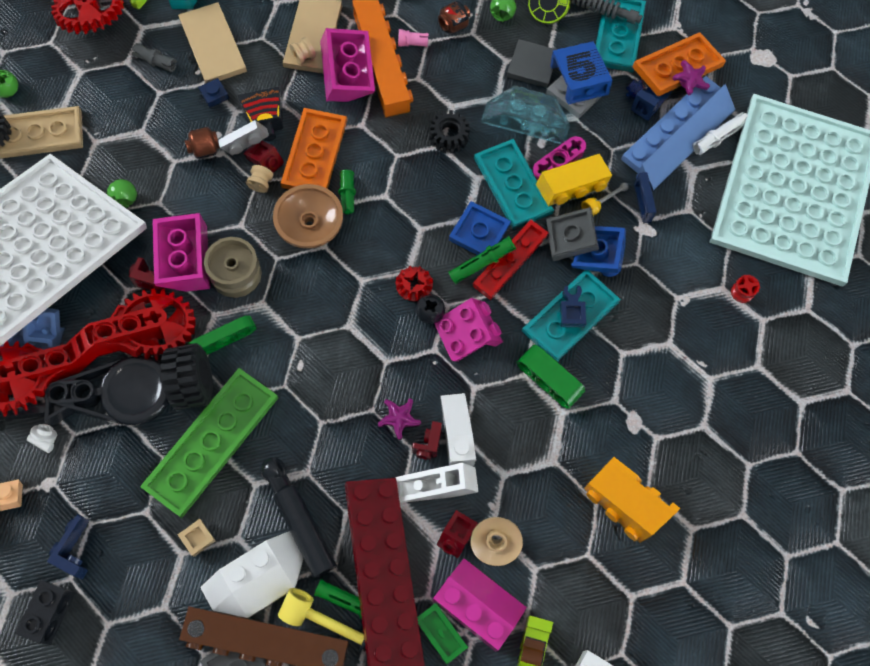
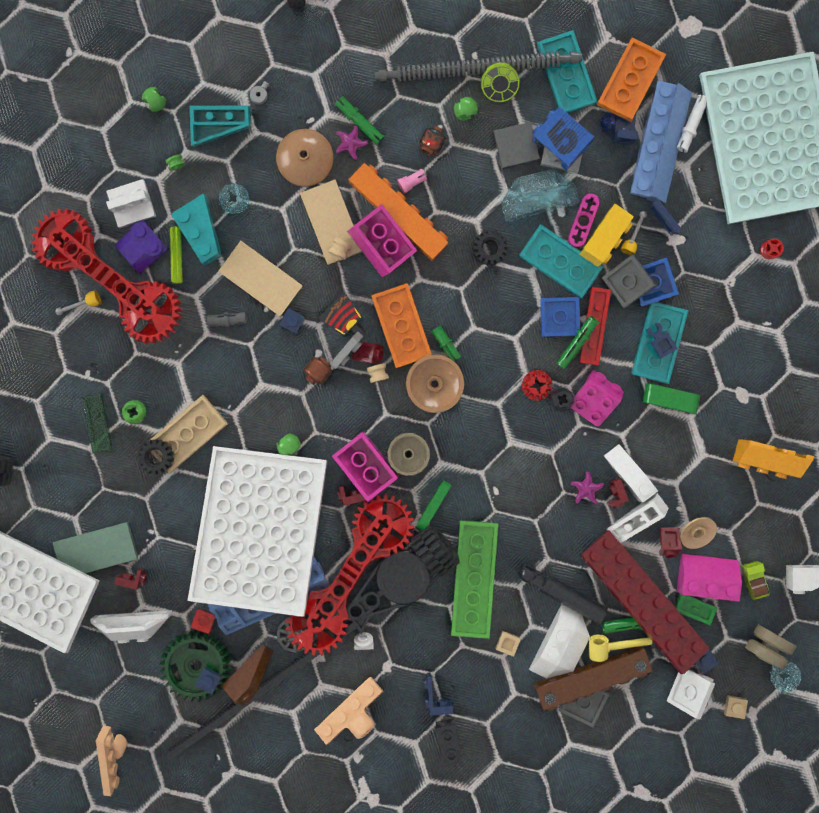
camera: 25 degrees left, 20 degrees up
magenta animal [672,60,710,96] -> none

